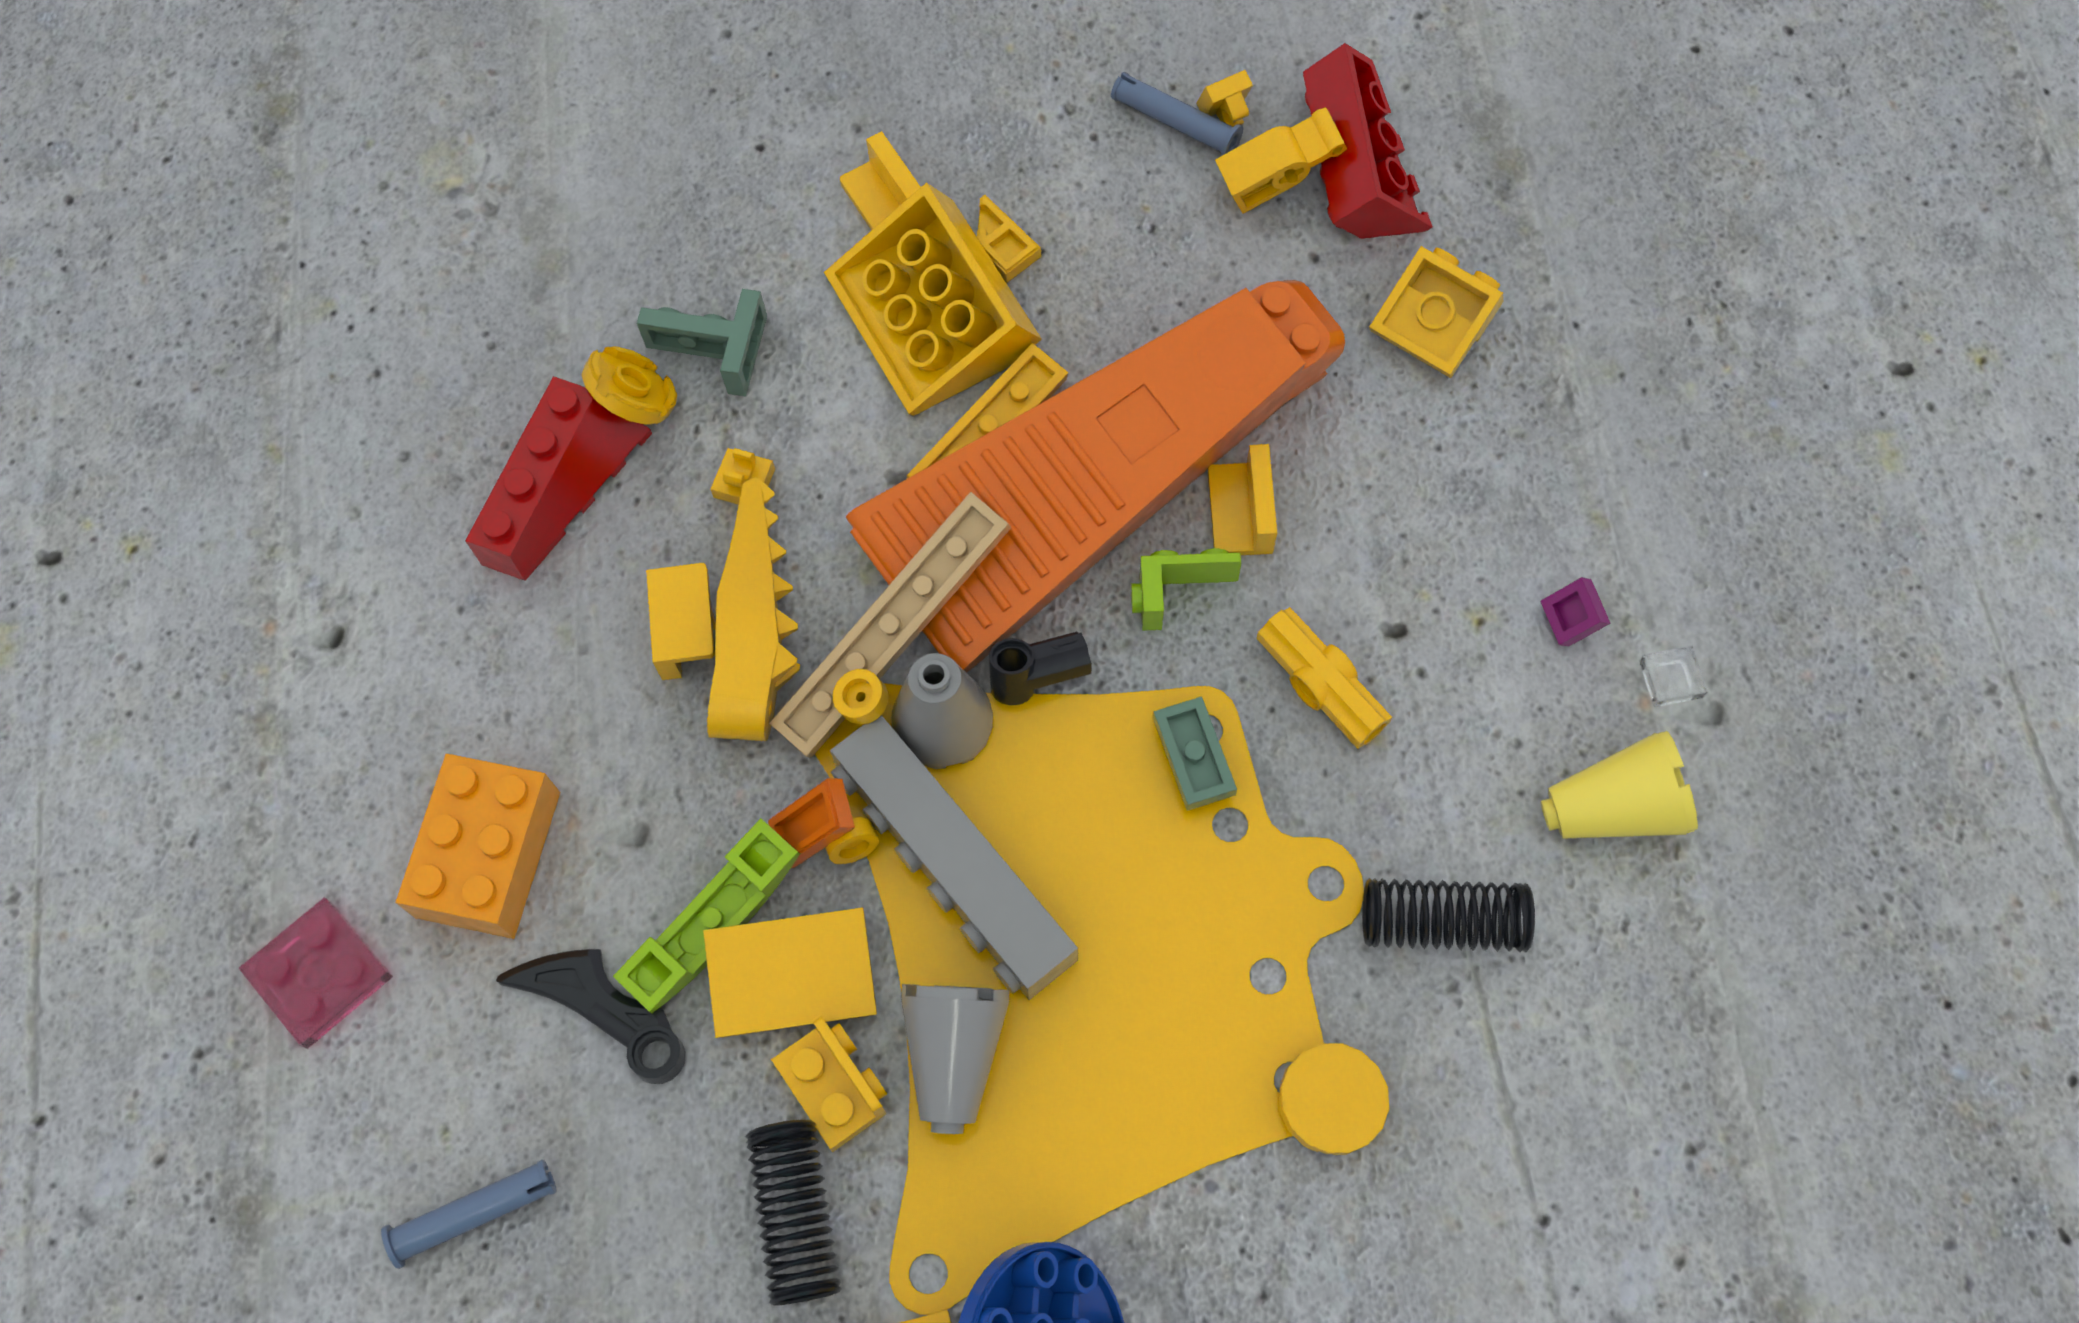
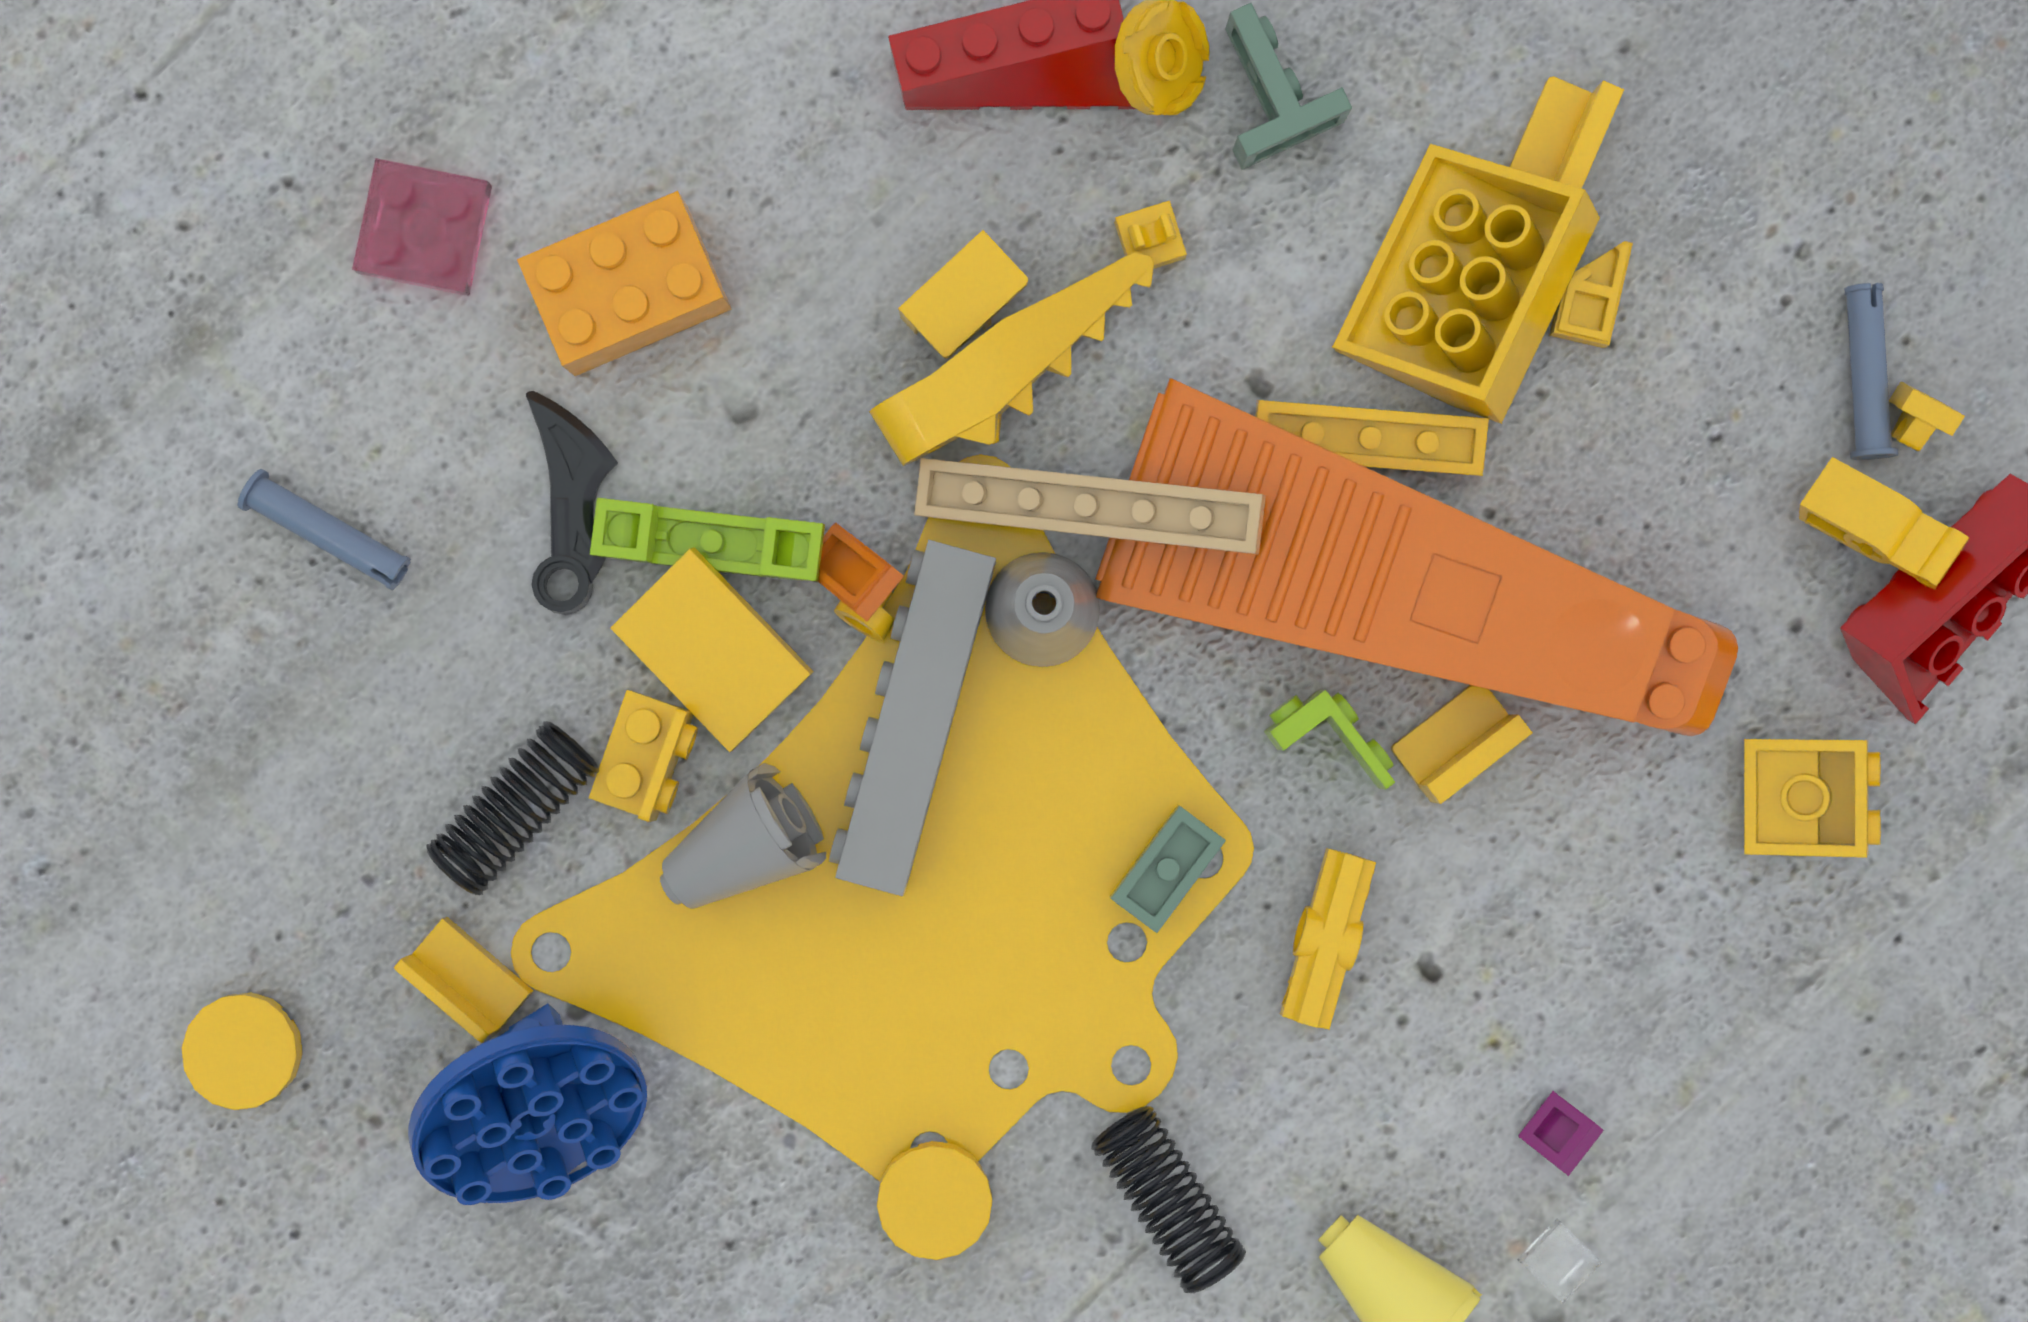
camera: 50 degrees right, 20 degrees up
yellow tile [833,669,889,725] -> none
black piece [989,631,1092,705] -> none

